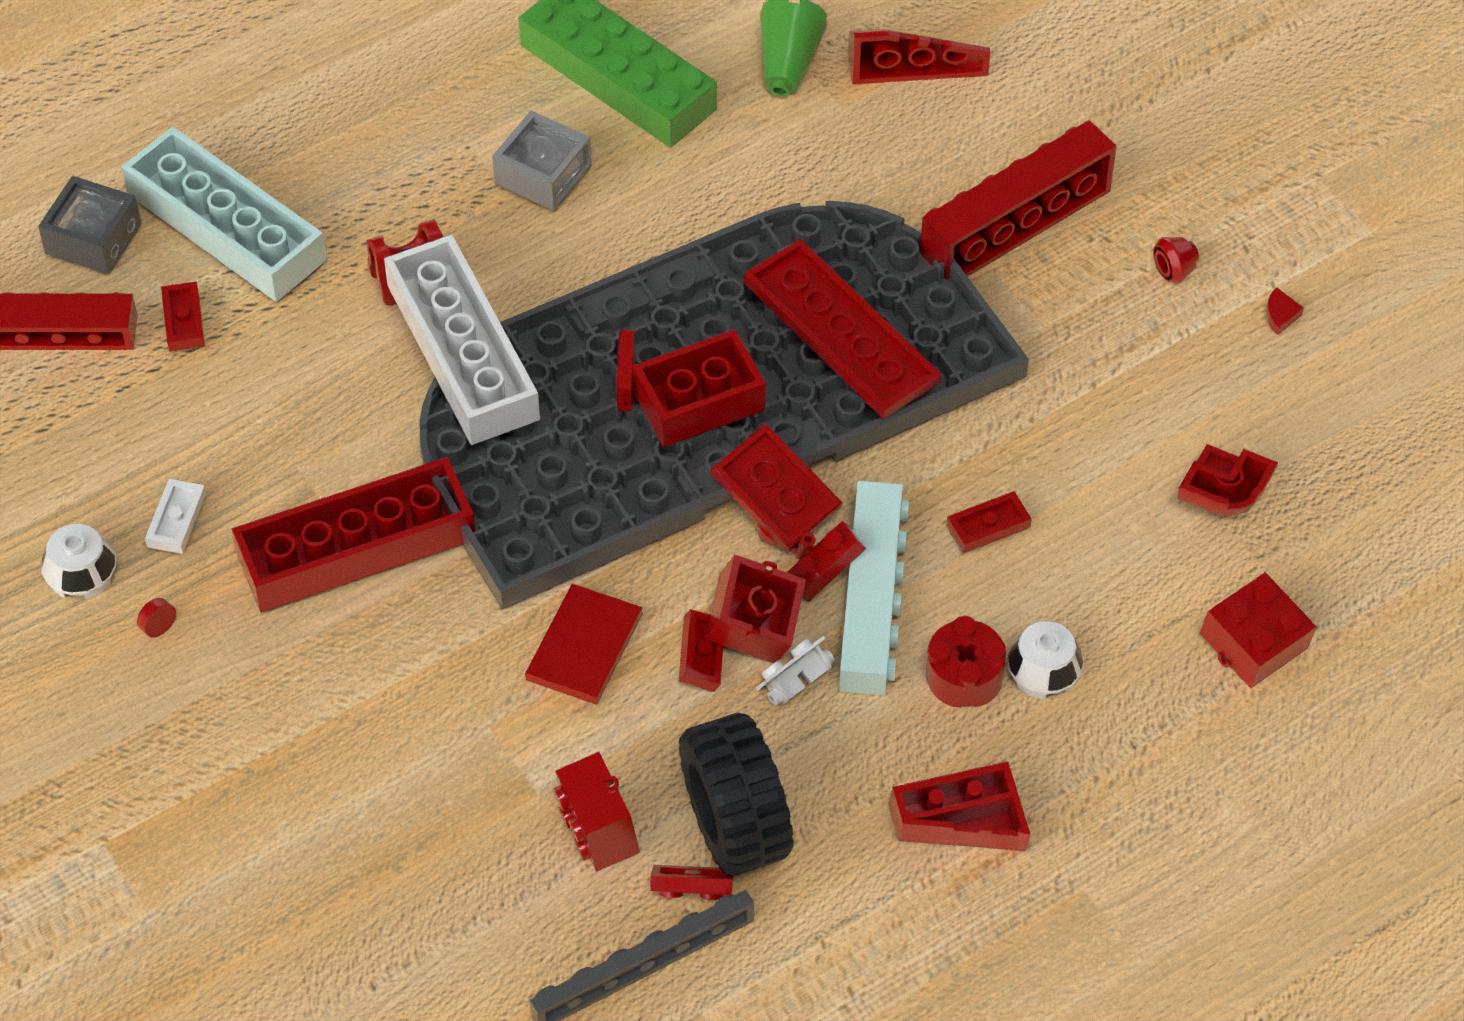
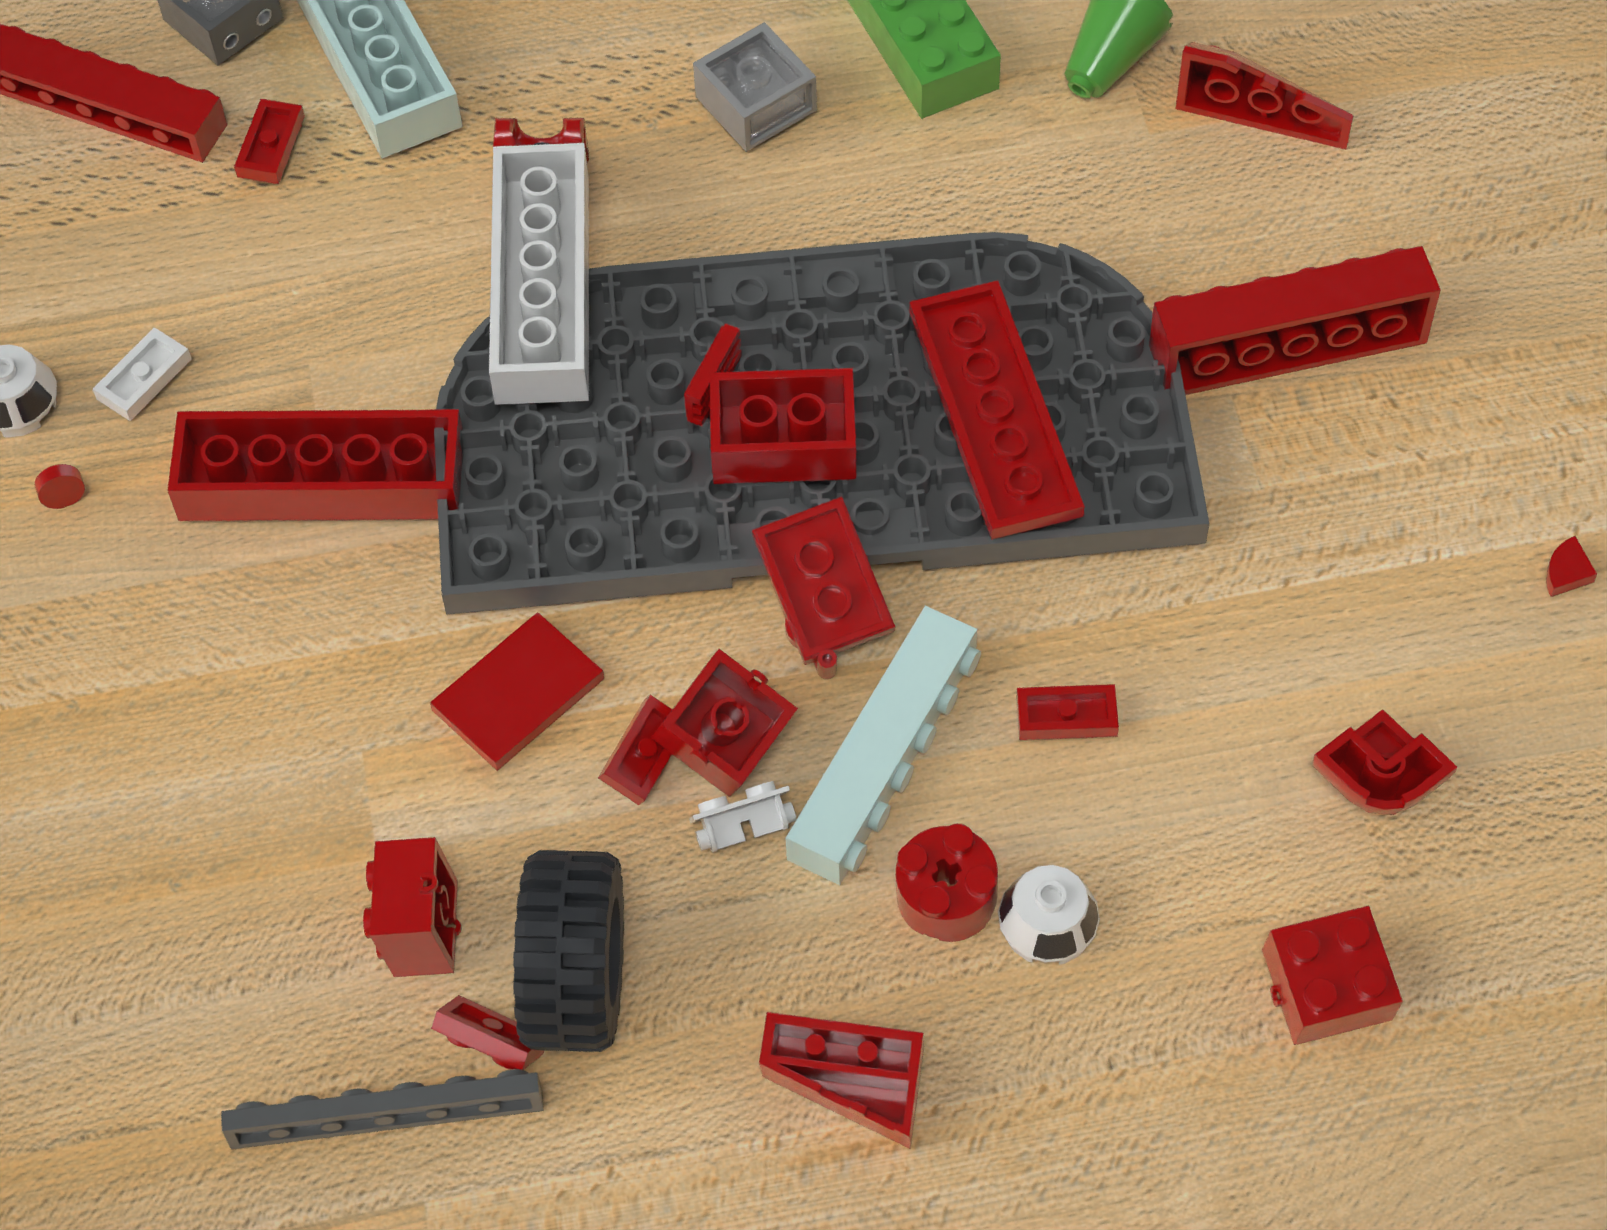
camera: 25 degrees right, 5 degrees up
red plate [788,520,866,600] -> none
red cone [1153,237,1199,284] -> none

